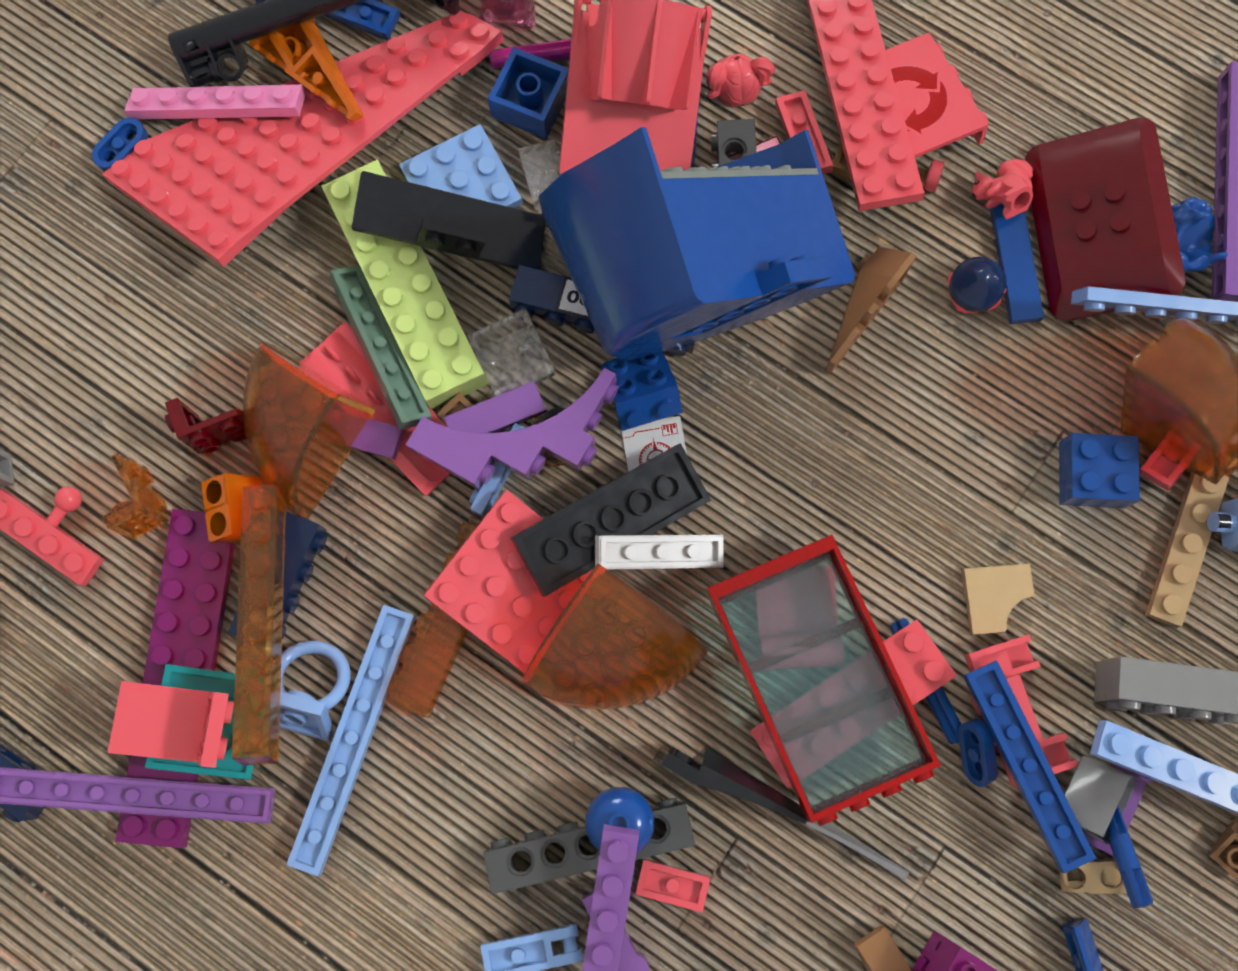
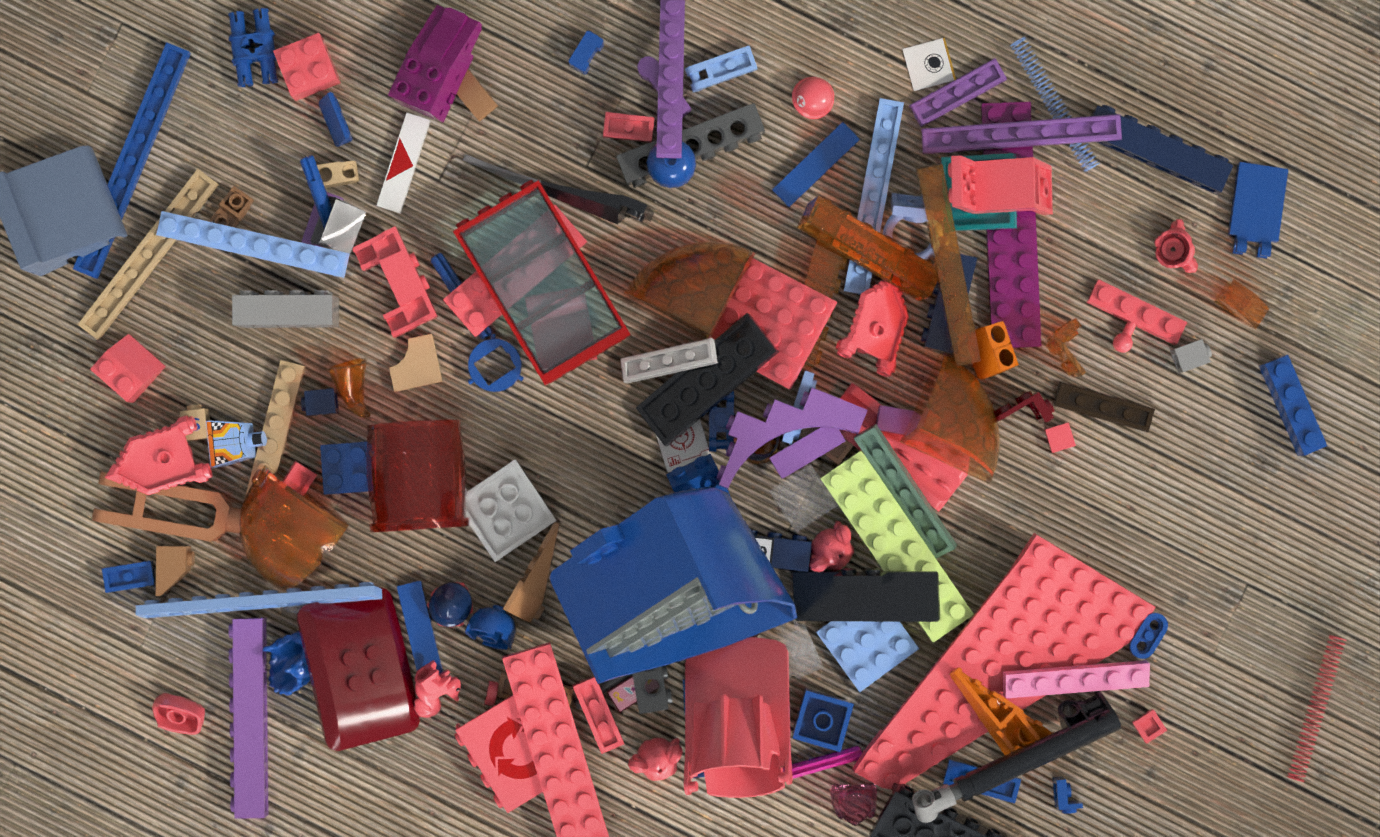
camera: 170 degrees right, 10 degrees up
blue plate [958,718,998,787] -> none
blue plate [962,661,1097,874] -> none
none -> dark blue brick [301,388,339,416]
none -> clear orange hat [327,358,371,418]
none -> clear red piece [366,420,470,532]
none -> white tile [376,113,431,214]
none -> white plate [454,459,557,562]
none -> blue cylinder [465,605,516,650]
none -> blue piece [468,334,524,392]
none -> blue plate [709,391,734,452]
none -> blue tile [772,122,860,208]
none -> coral helmet [792,77,834,119]
none -> clear orange brick [797,196,942,301]
none -> coral hair [809,521,854,572]
none -> coral shield [836,272,909,377]
none -> white sticker [902,38,956,91]
none -> medium lavender tile [909,58,1007,127]
none -> light blue piece [1010,37,1100,172]
none -> coral tile [1044,422,1076,453]
none -> dark brown tile [1052,382,1155,433]
none -> coral plate [1132,709,1167,744]

